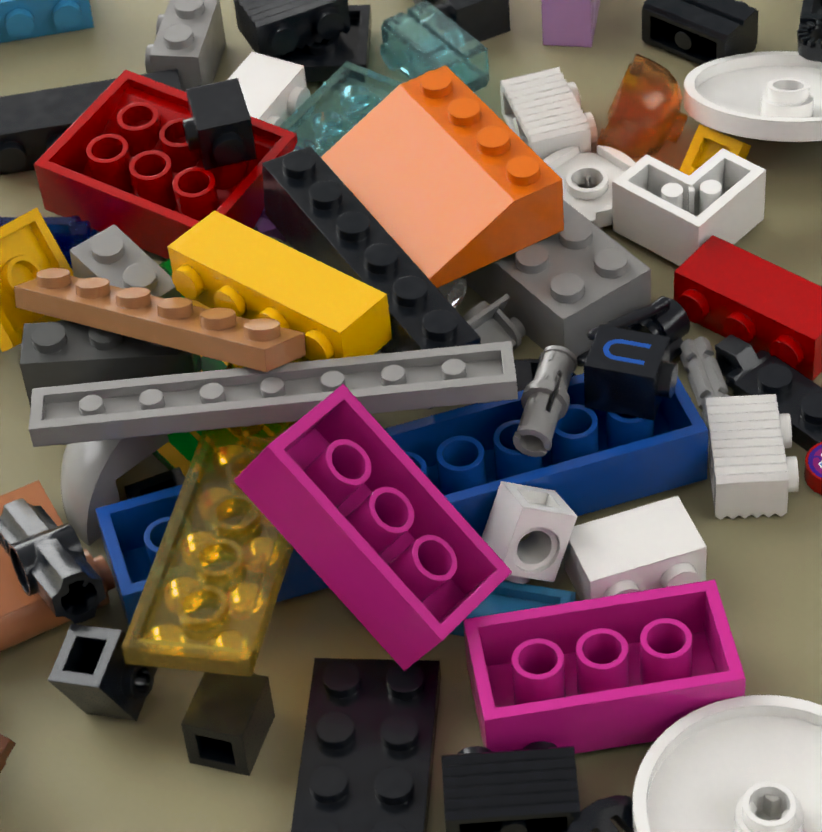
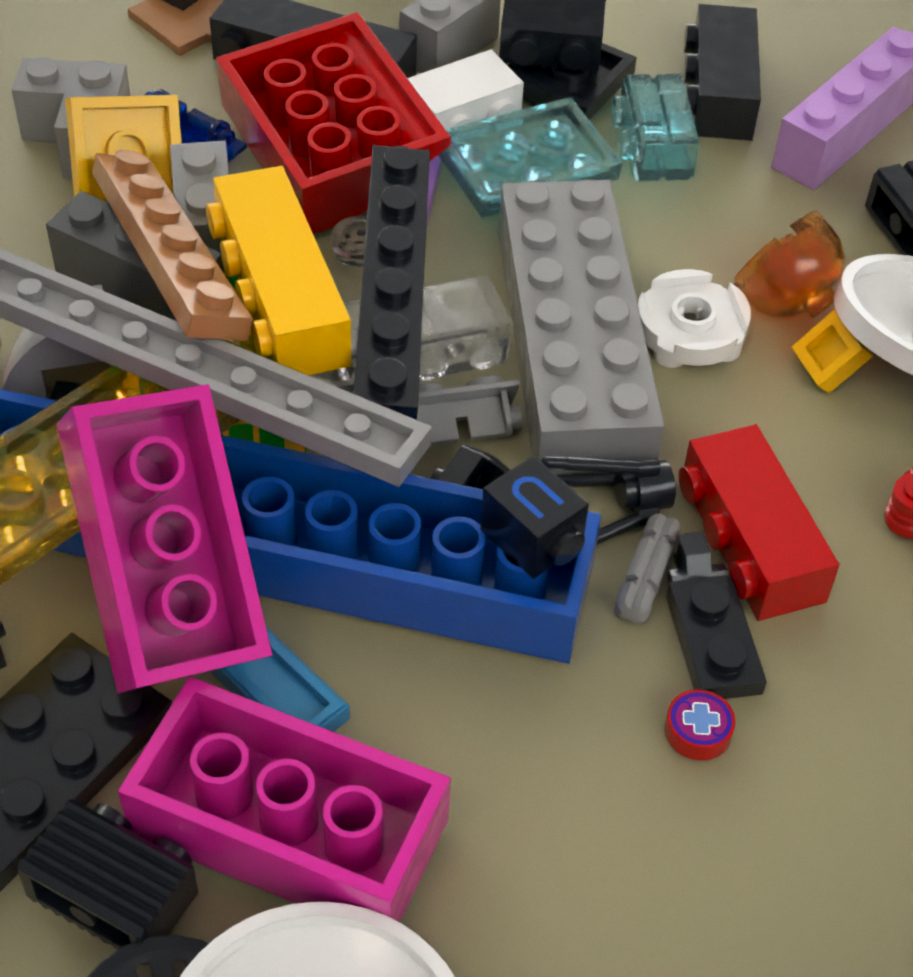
camera: 25 degrees right, 5 degrees up
black brick [182,78,257,170] -> none
orange slope [321,65,564,288] -> none
white brick [482,481,578,584] -> none
white brick [500,67,598,160] -> none
light grey pin [513,345,577,457] -> none
white brick [564,495,707,601] -> none
white brick [612,148,766,266] -> none
white brick [704,394,799,520] -> none

